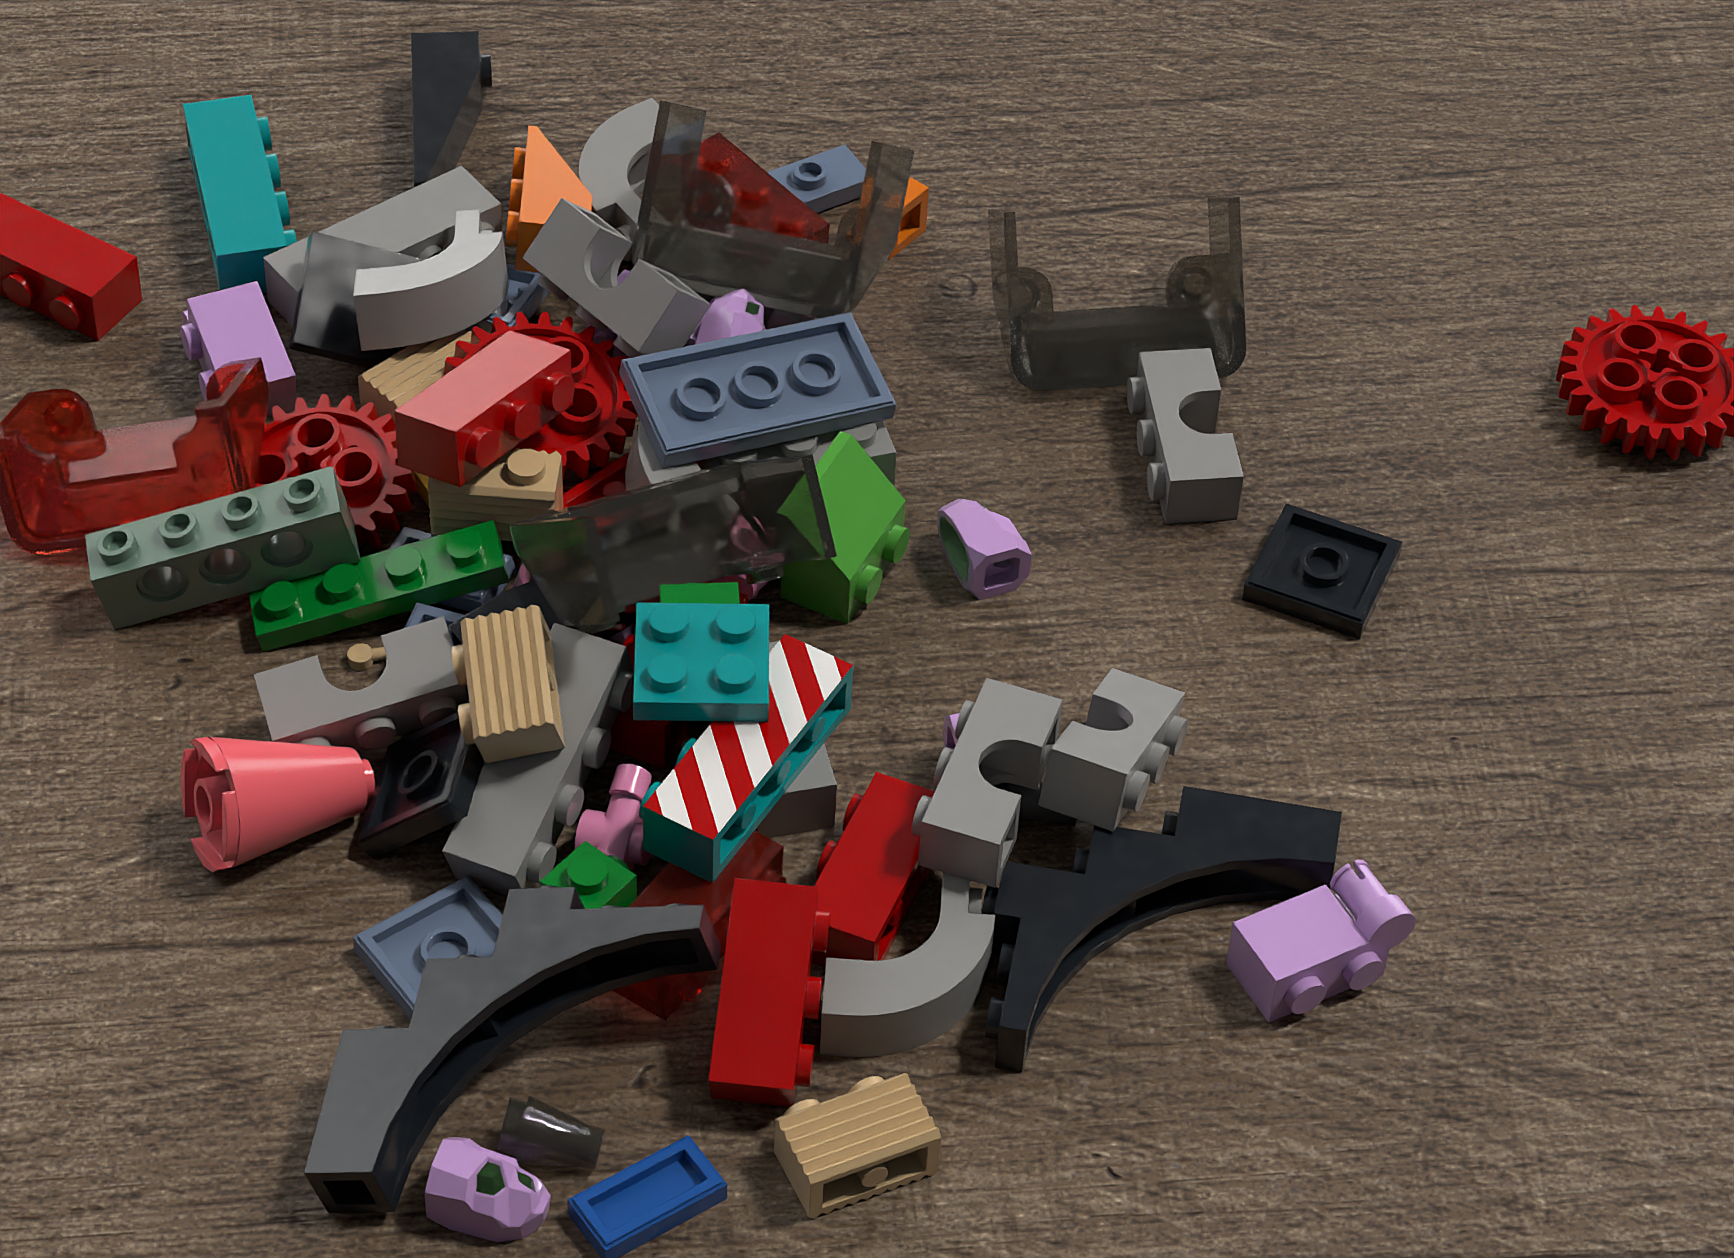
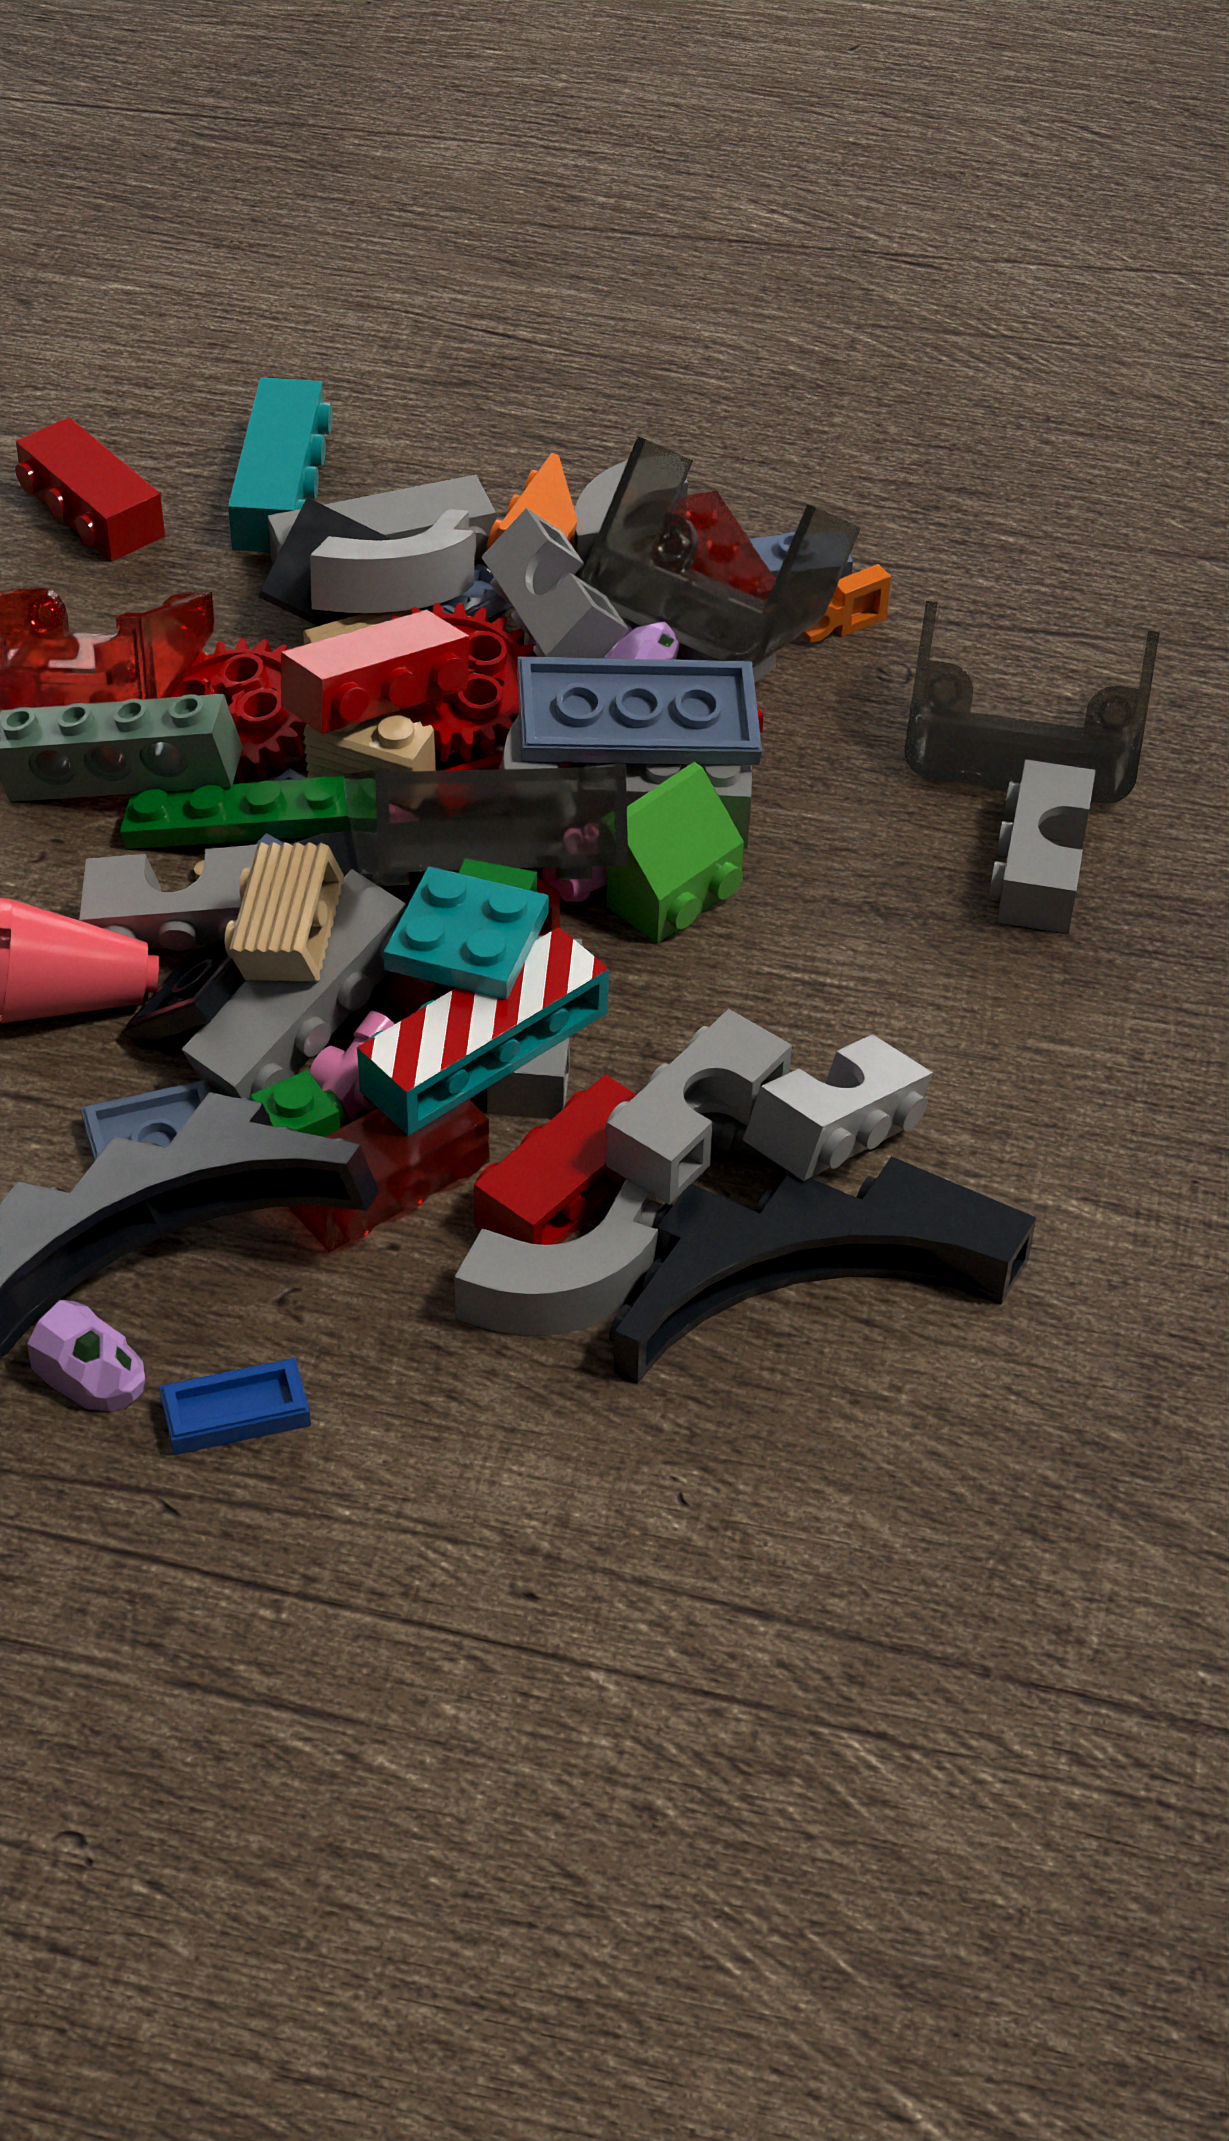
camera: 20 degrees right, 0 degrees up
lavender hinge [180,281,296,429] -> none
black slope [411,31,492,187] -> none
clear smoke cone [496,1095,605,1171] -> none
red brick [708,878,831,1107] -> none
tan brick [774,1073,941,1219] -> none
lavender rock [937,499,1032,600] -> none
lavender hinge [1226,859,1416,1023] -> none
black tile [1242,503,1403,639] -> none

